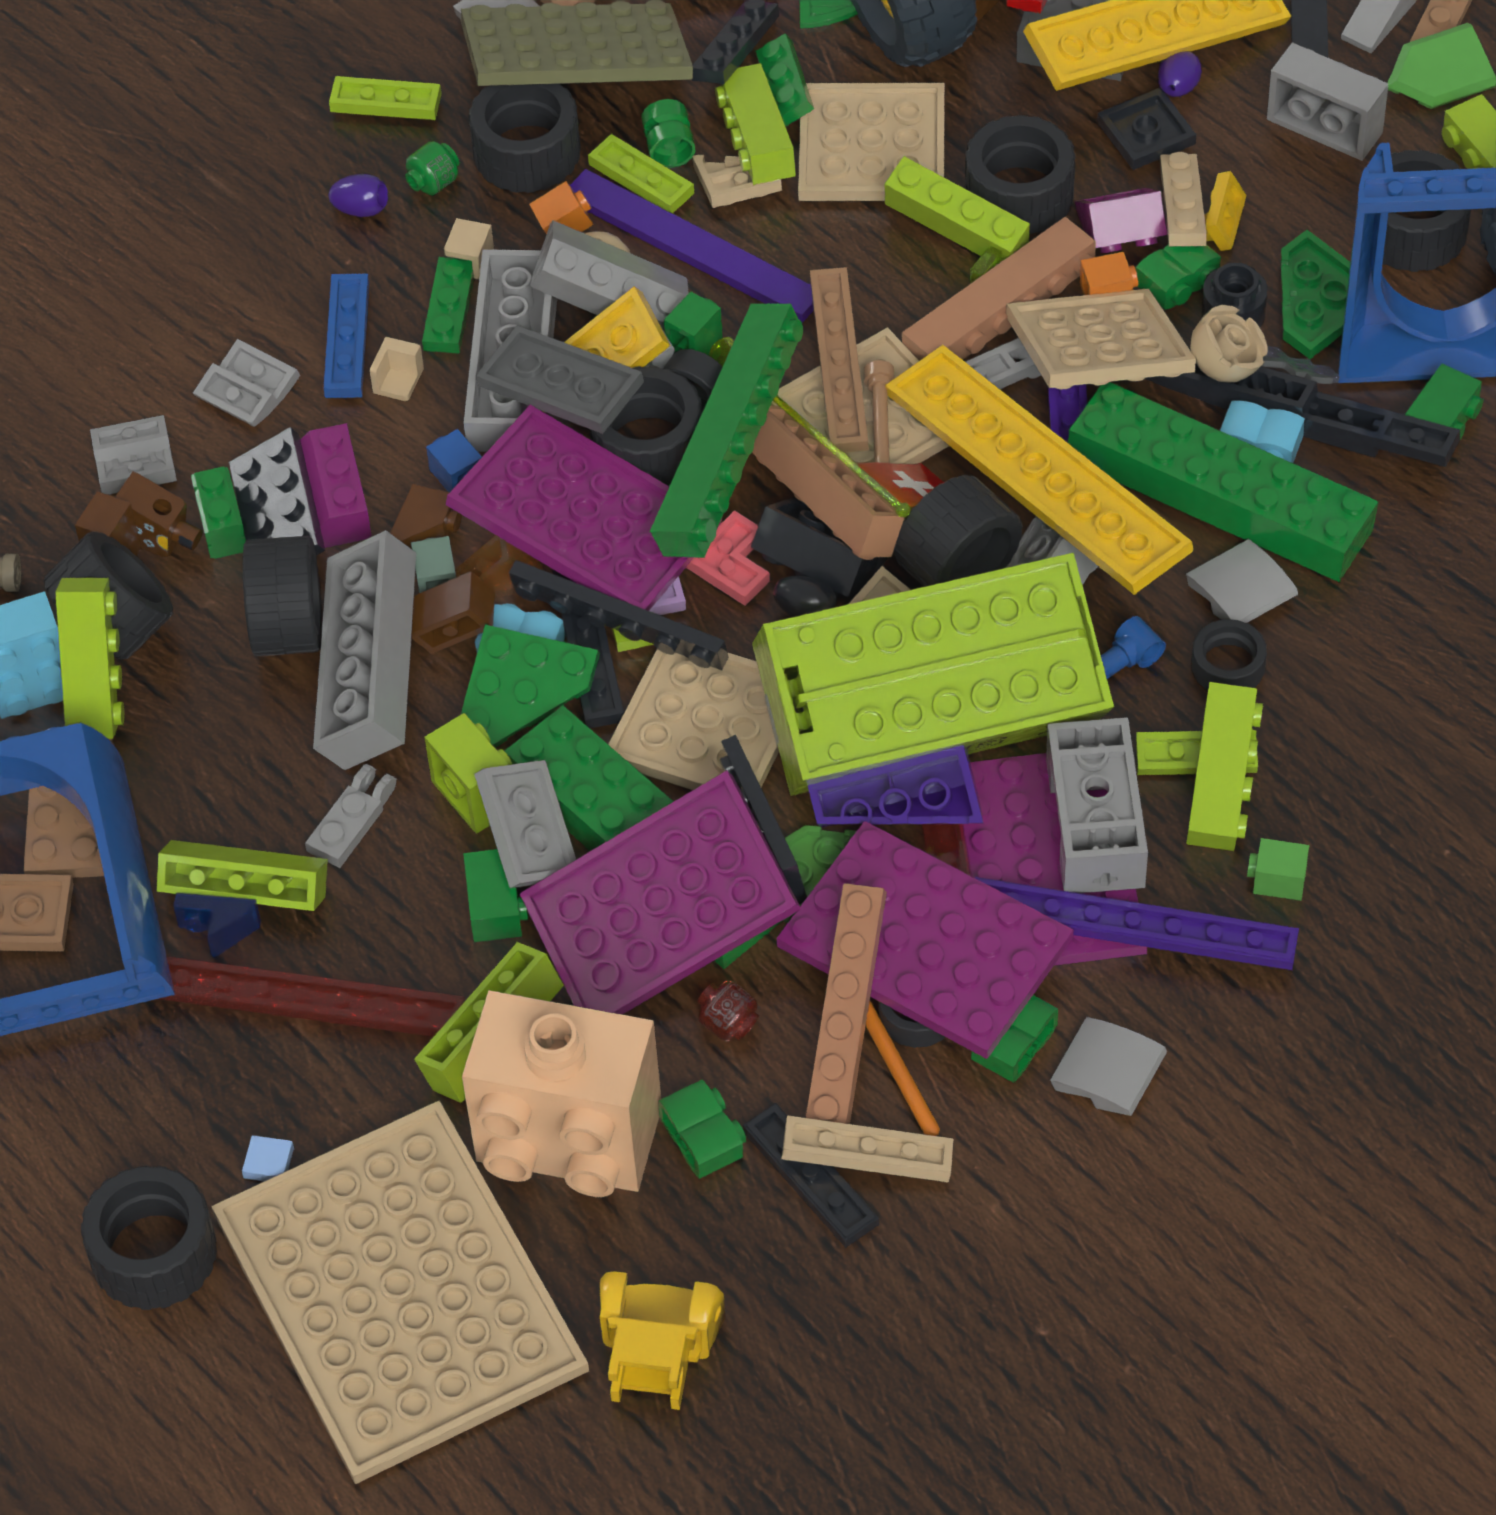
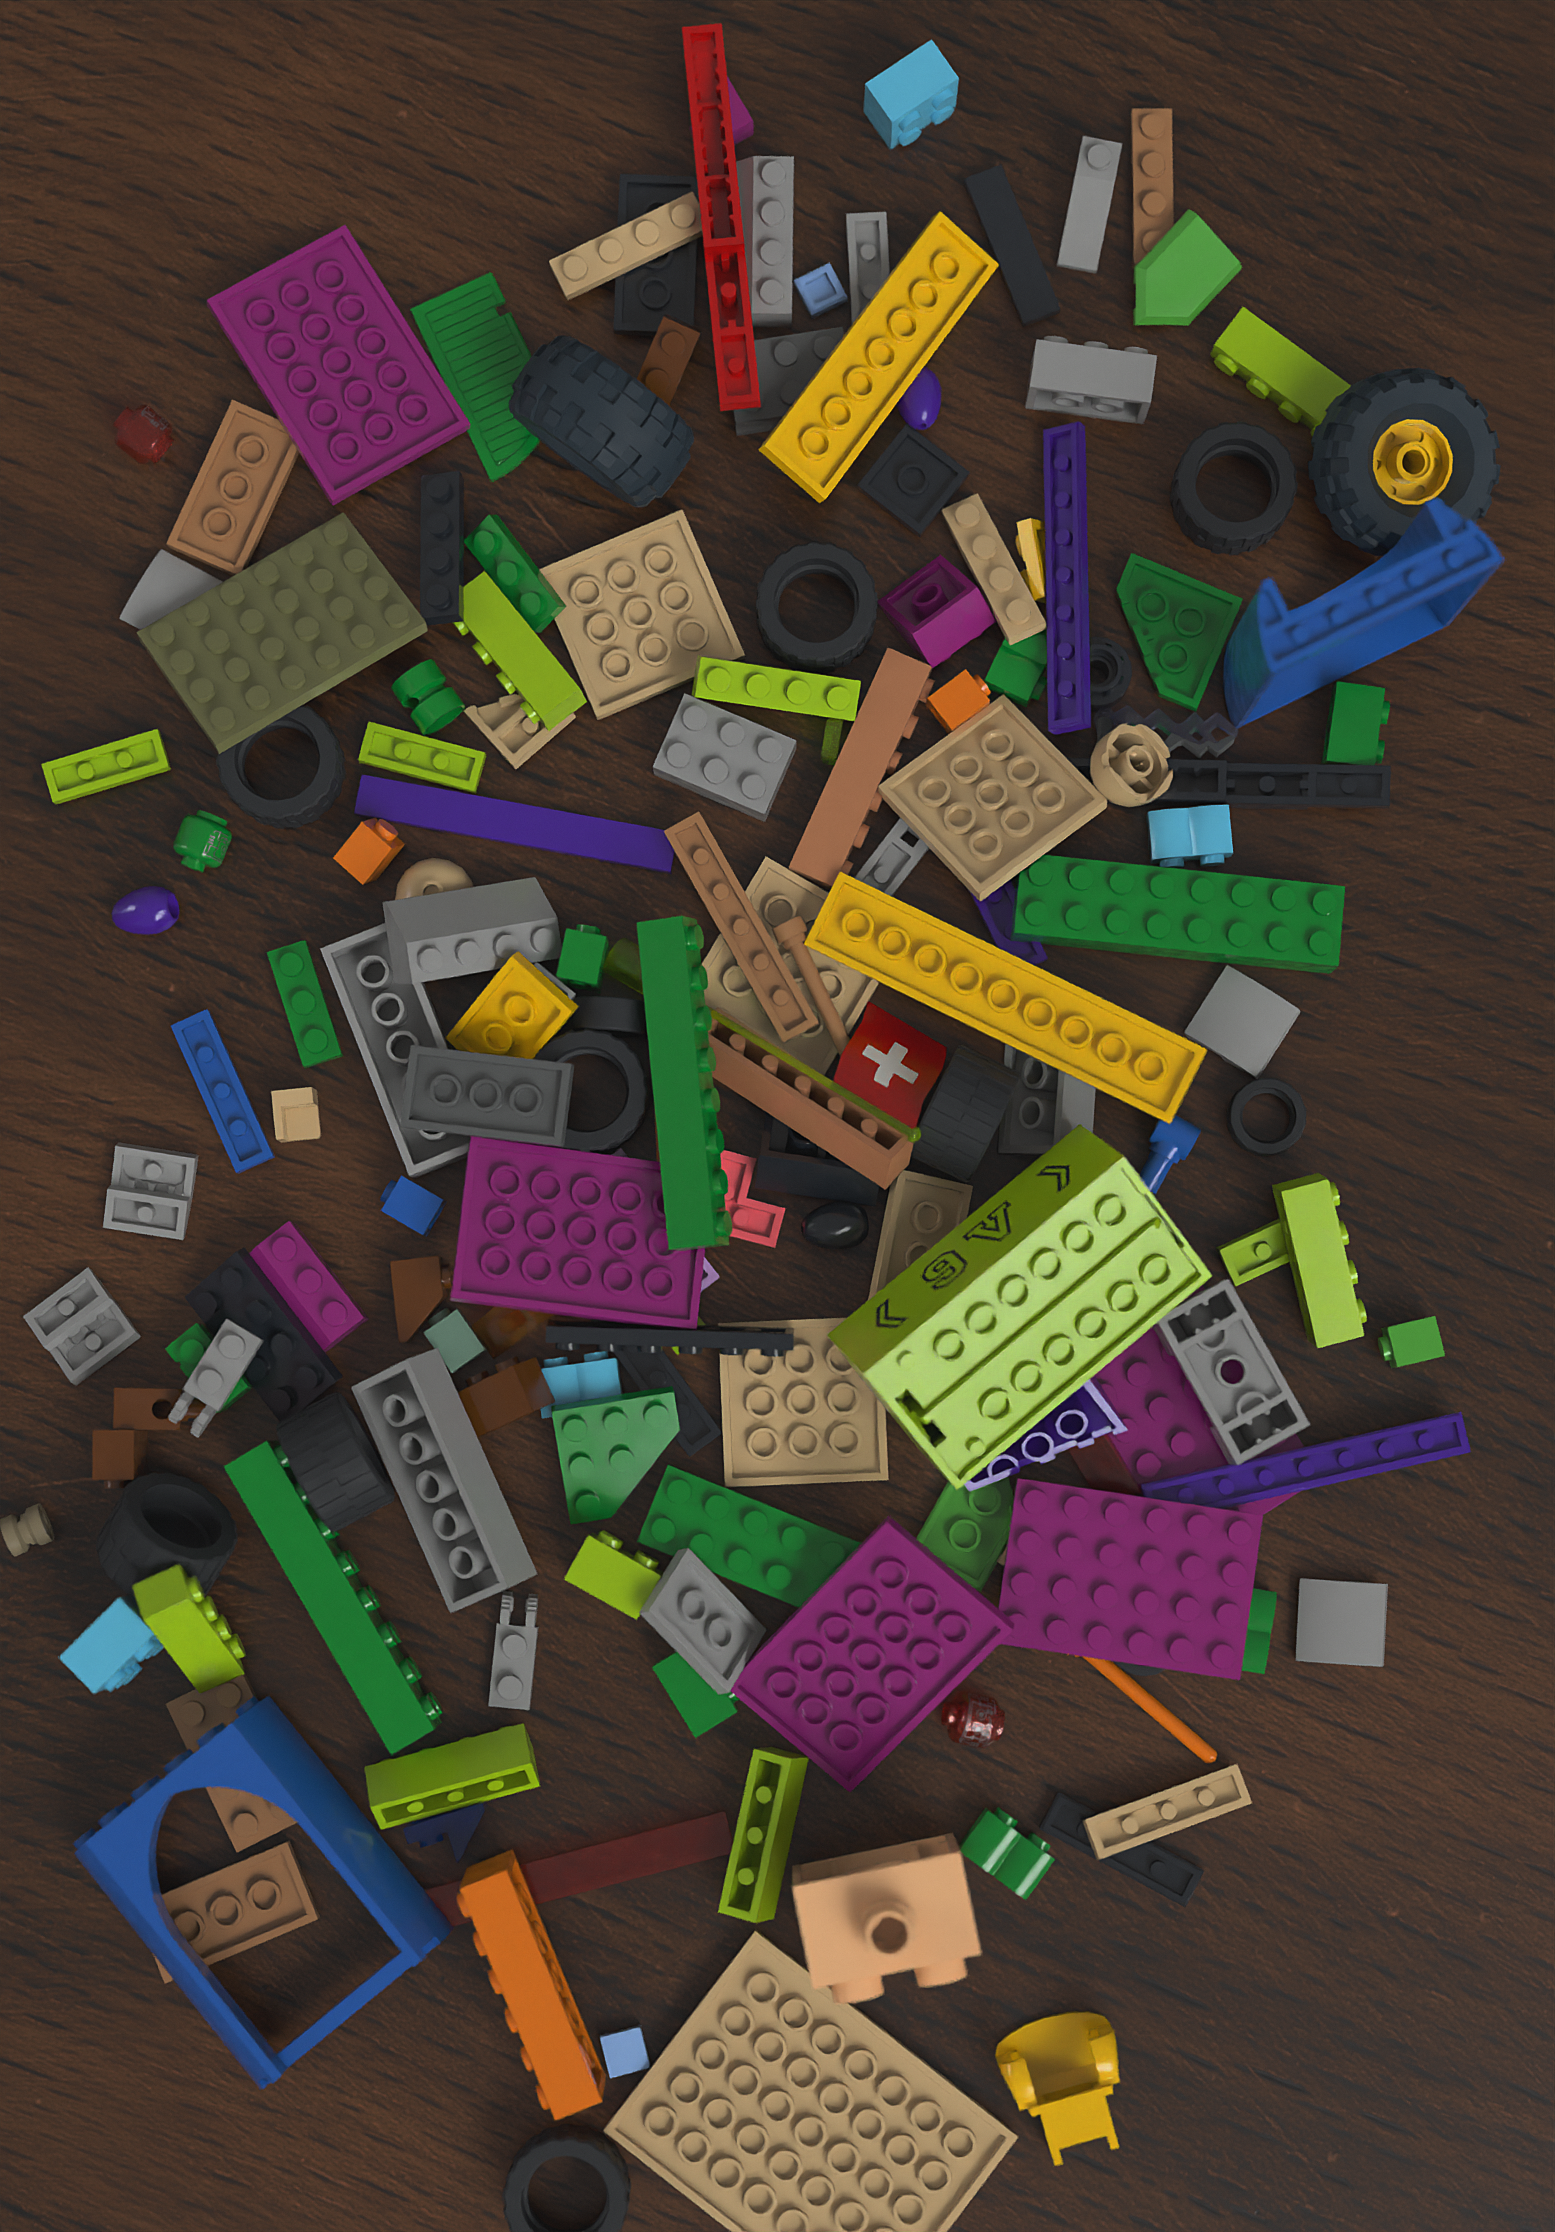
camera: 25 degrees left, 30 degrees up
tan panel [444,218,494,279] -> none
black plate [719,735,807,904] -> none
nougat plate [806,884,887,1124] -> none
none -> light grey hinge [169,1319,264,1437]
none -> green brick [224,1440,443,1755]
none -> orange brick [457,1849,606,2120]
none -> light grey brick [653,693,796,822]
none -> dark purple tile [1043,421,1091,735]

